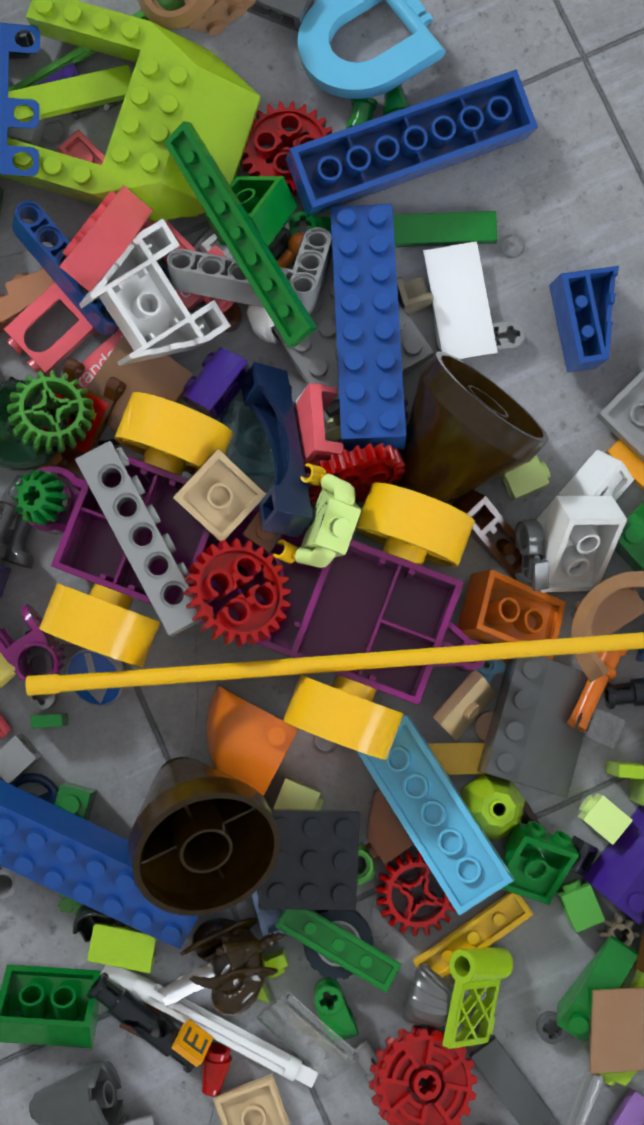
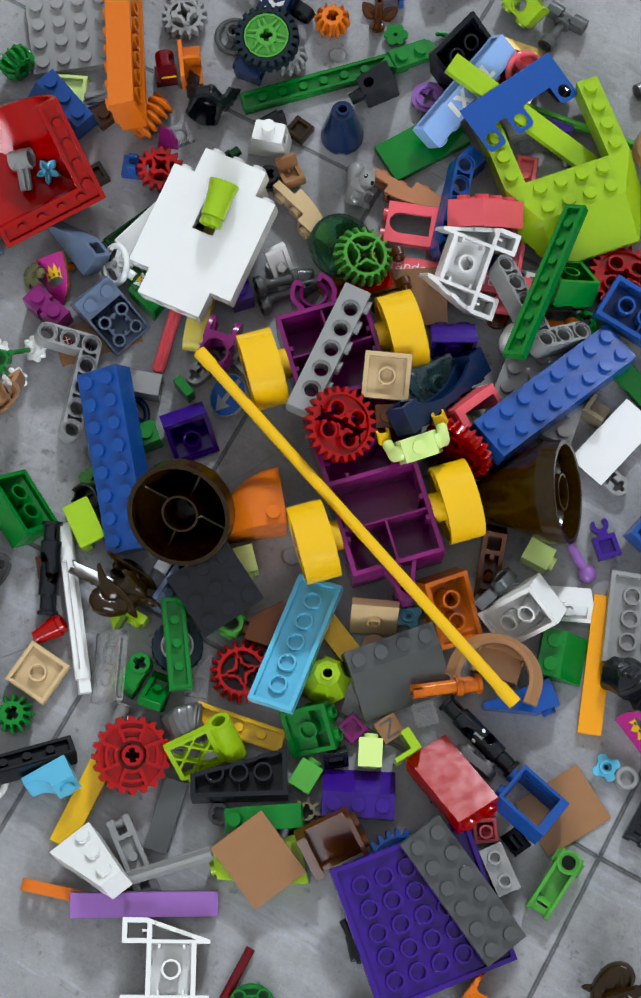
camera: 50 degrees right, 10 degrees down
green gear [12,470,69,525] -> none
light orange tile [171,1019,214,1067] -> none
none -> green slope [137,671,171,712]
none -> dark purple slope [159,401,220,460]
none -> black wedge [190,747,288,804]
none -> magenta tile [337,712,369,746]
none -> medium nougat tile [373,712,404,745]
none -> blue slope [459,145,486,179]
none -> medium lavender bar [566,543,597,584]
none -> dark purple plate [590,518,622,562]

